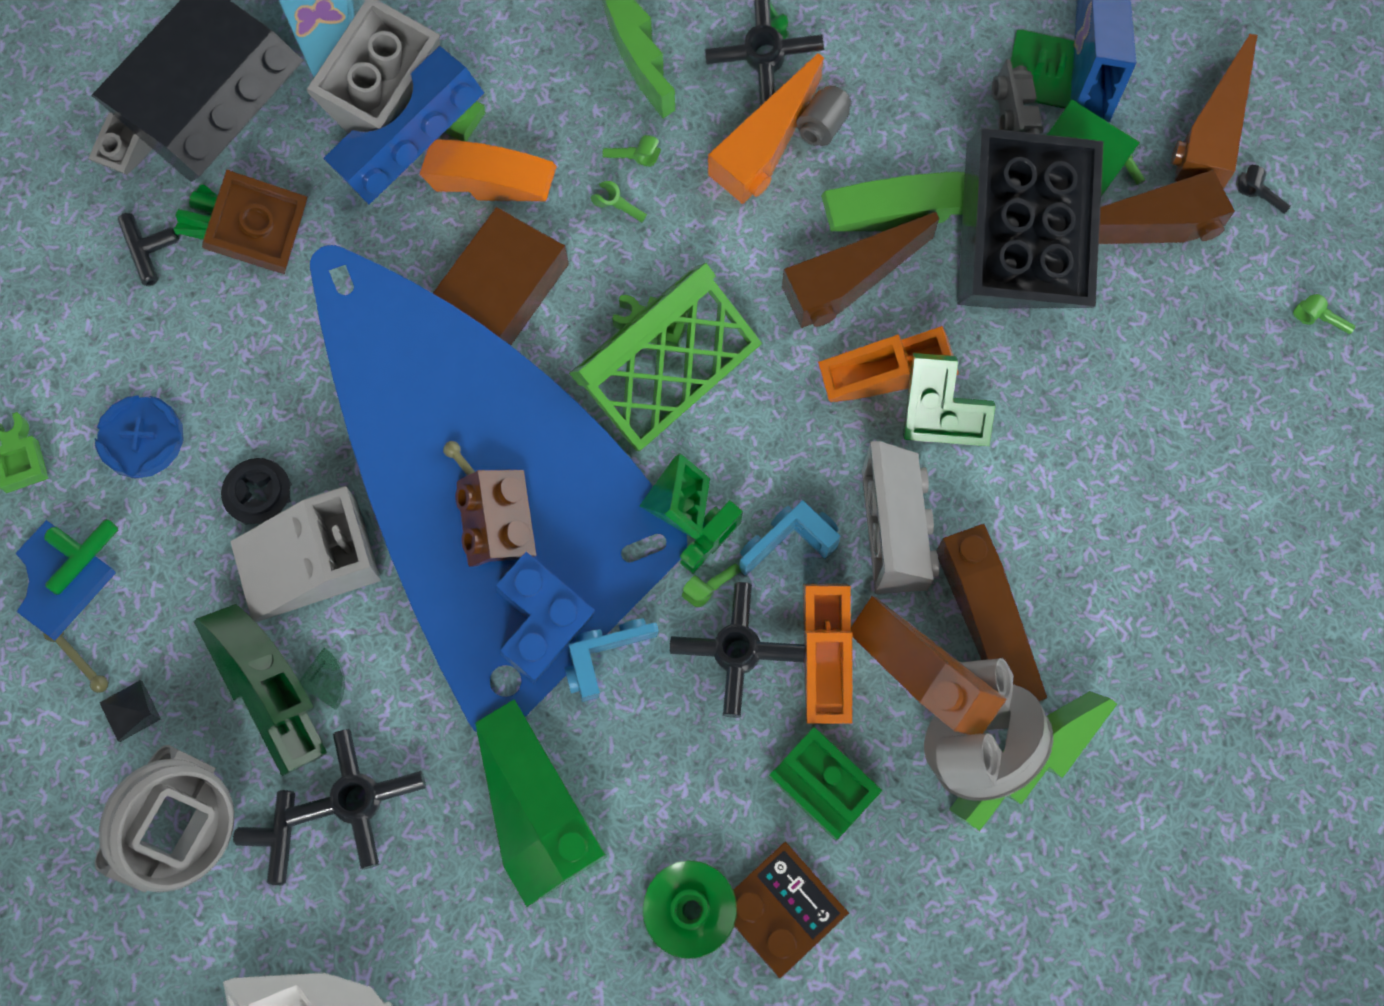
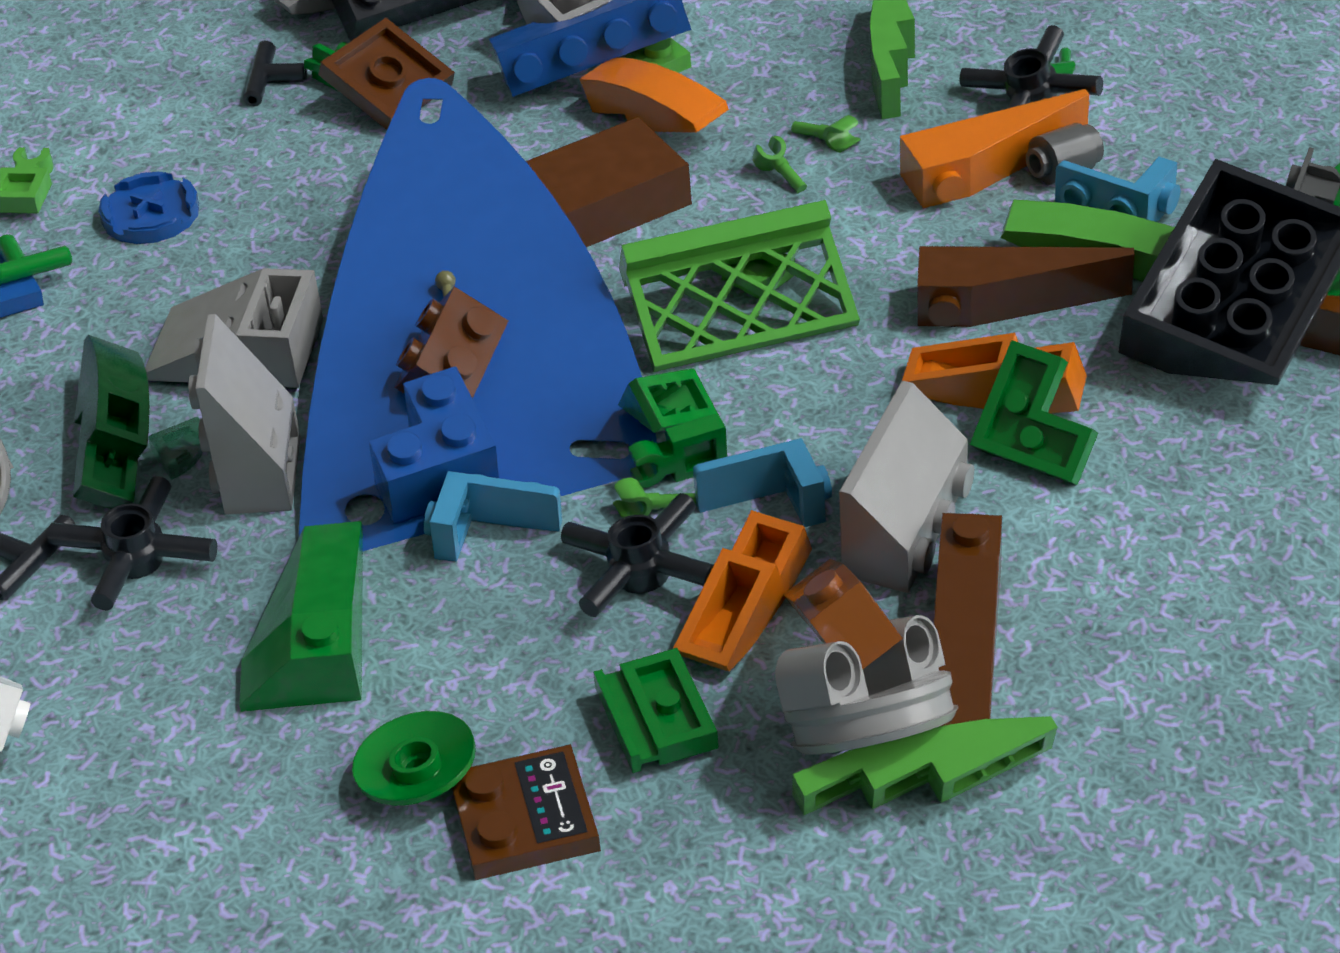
camera: 30 degrees right, 30 degrees down
black gear [221,458,292,525] -> none
none -> light grey slope [188,314,301,515]
none -> dark azure bracket [1055,157,1181,222]

